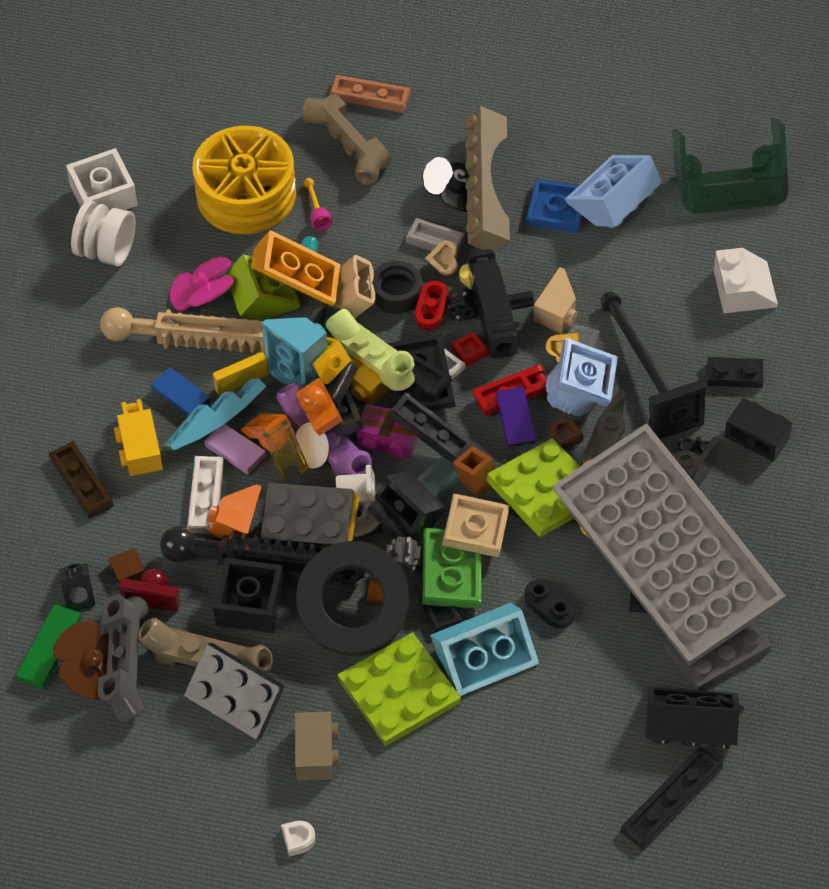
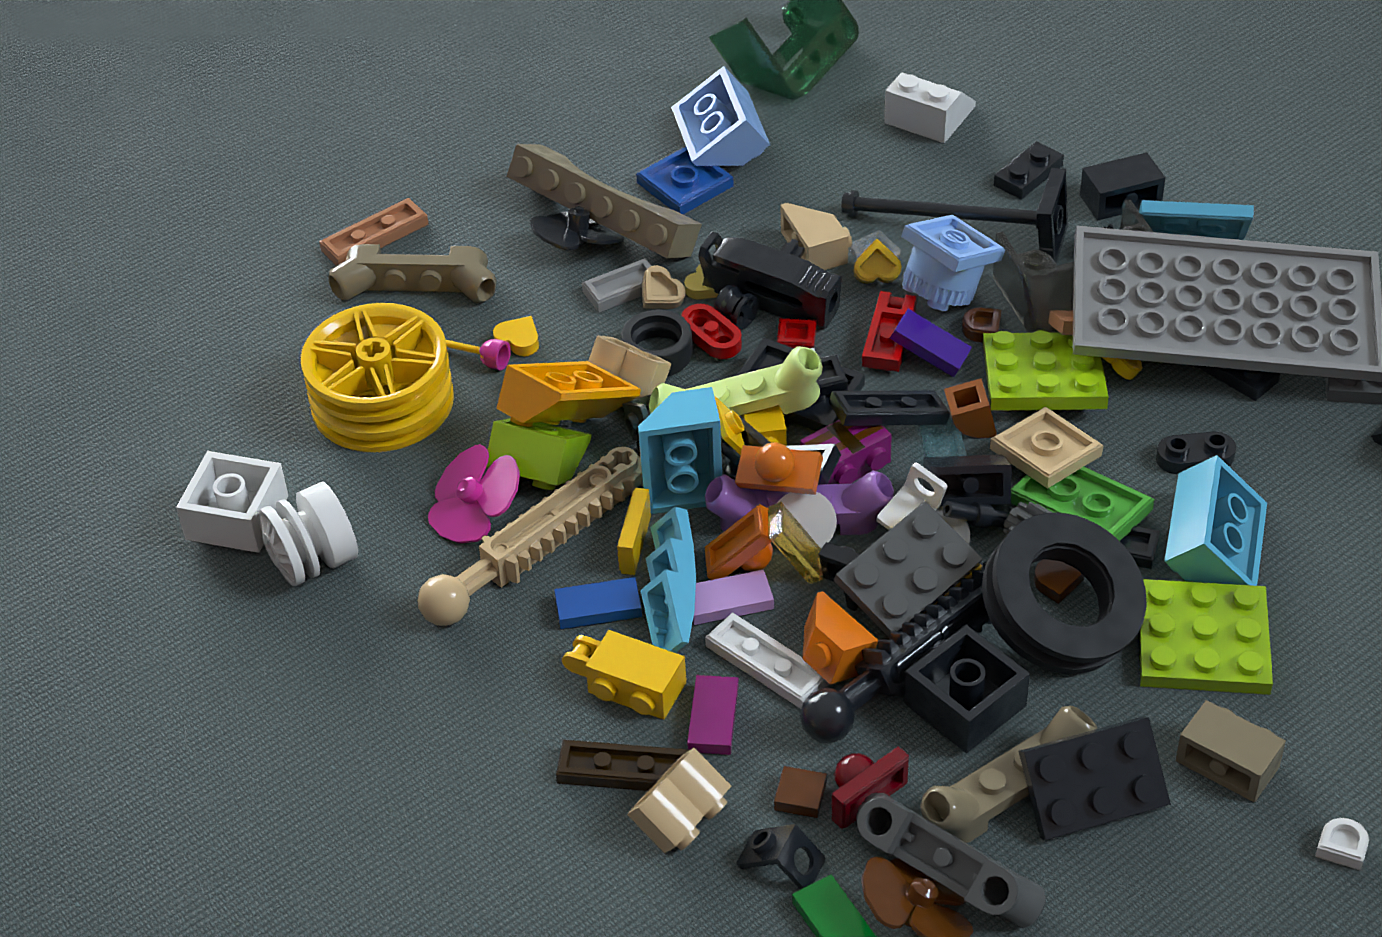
camera: 50 degrees left, 10 degrees down
none -> yellow tile [493,316,539,356]
none -> tan brick [627,748,731,853]
none -> magenta tile [687,675,739,755]
none -> medium azure tile [1135,200,1254,240]

